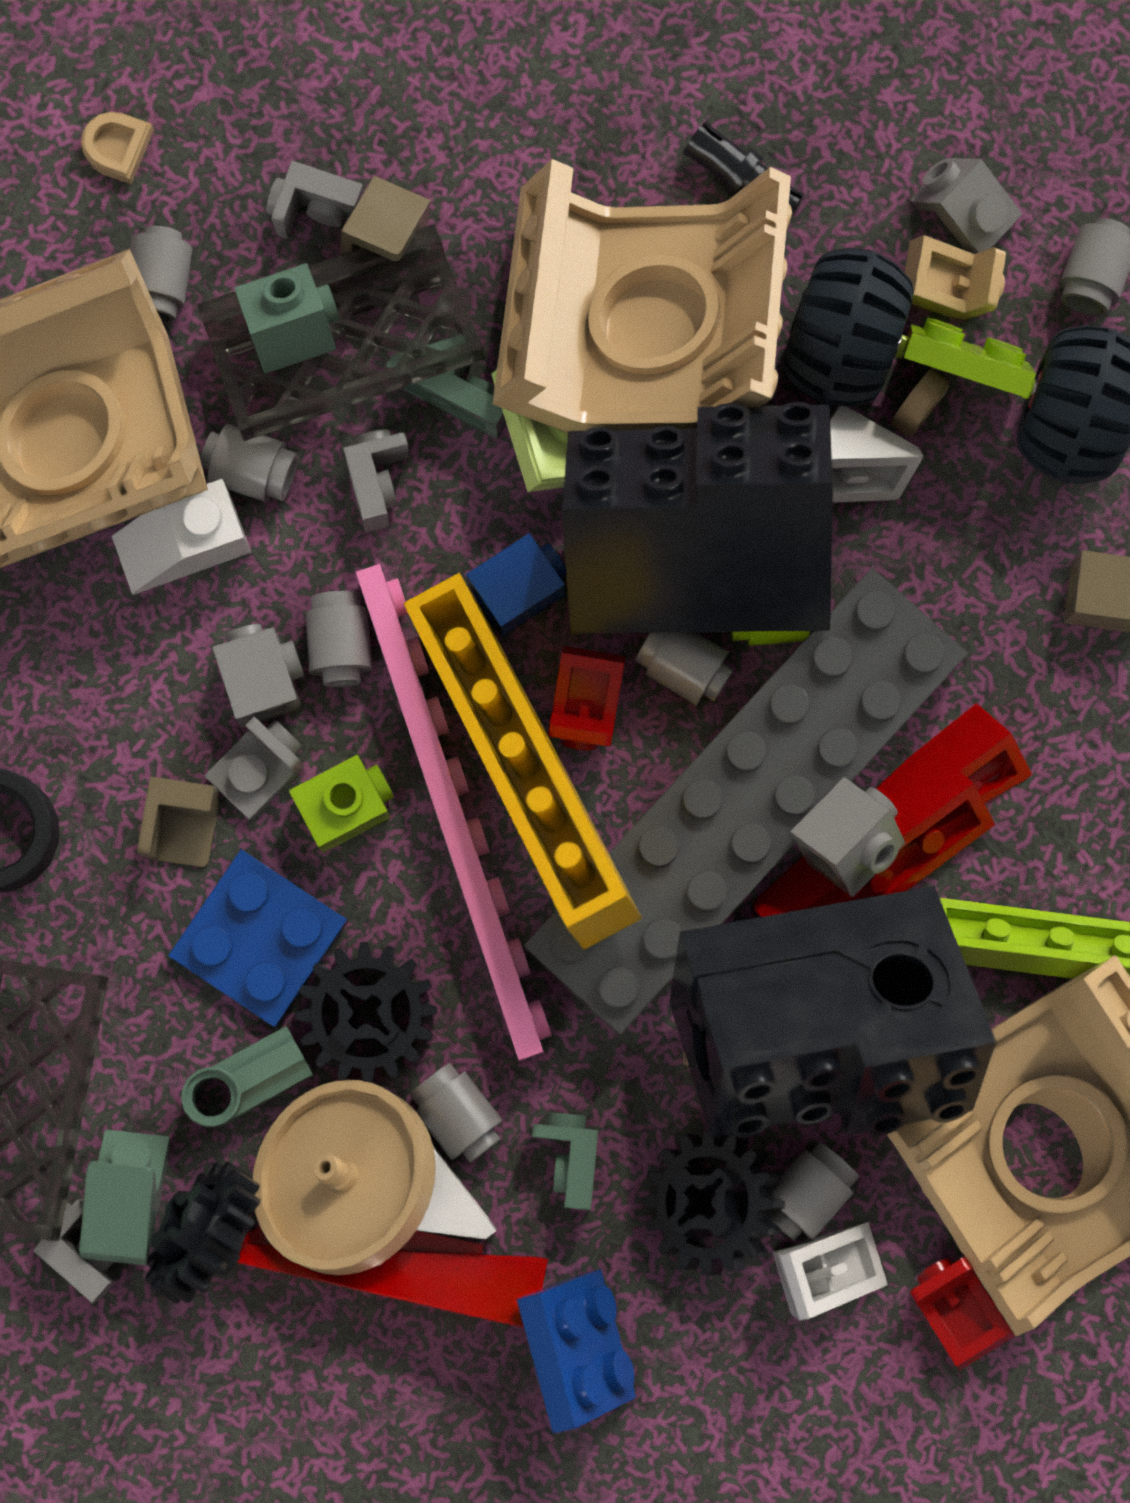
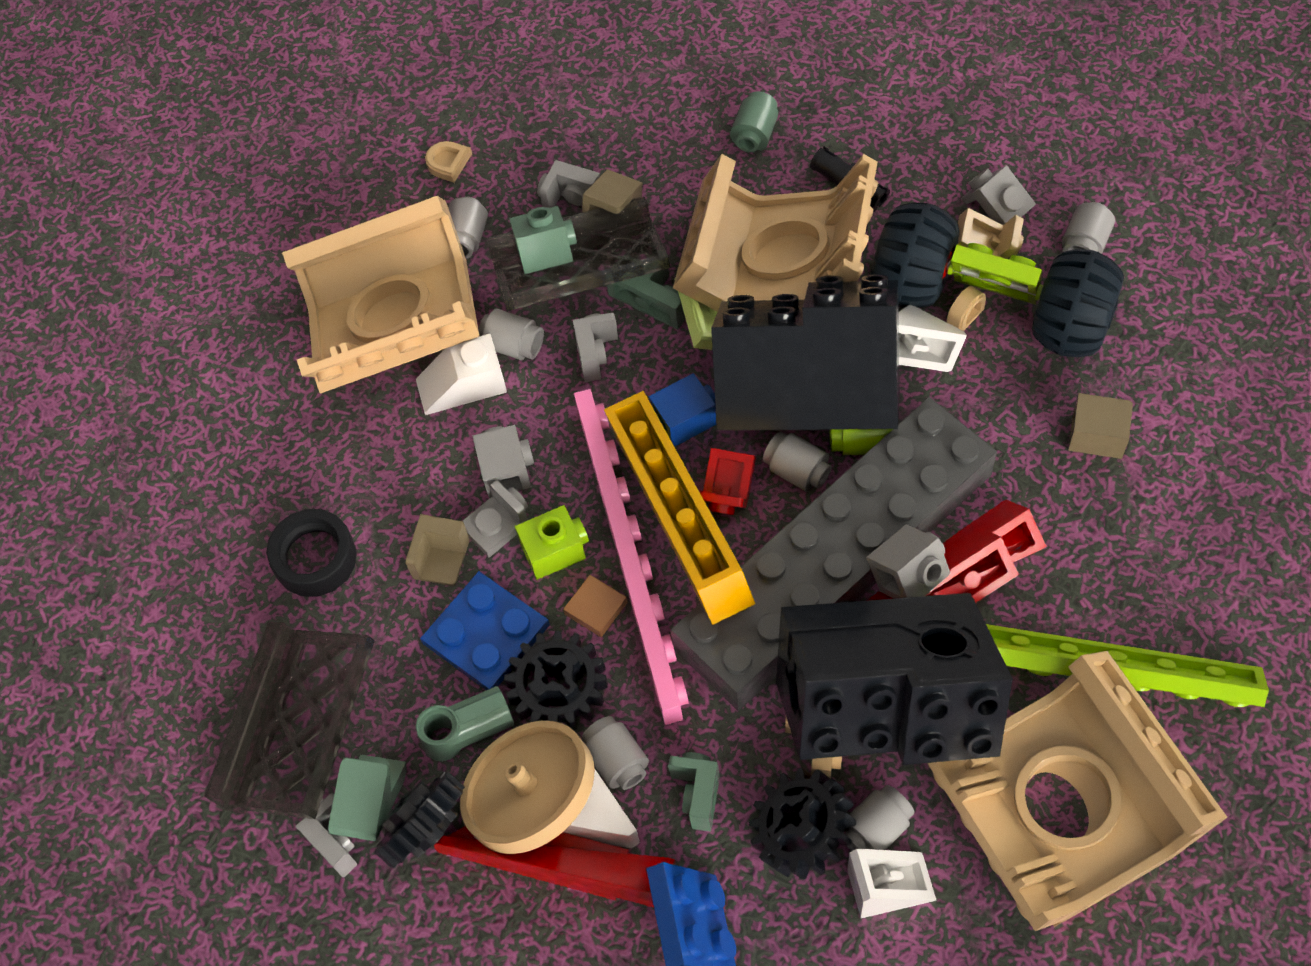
camera: 15 degrees right, 20 degrees down
light grey brick [305,591,373,687] -> none
red bracket [909,1257,1015,1371] -> none
none -> medium nougat tile [563,575,628,638]
none -> sand green brick [730,91,779,152]

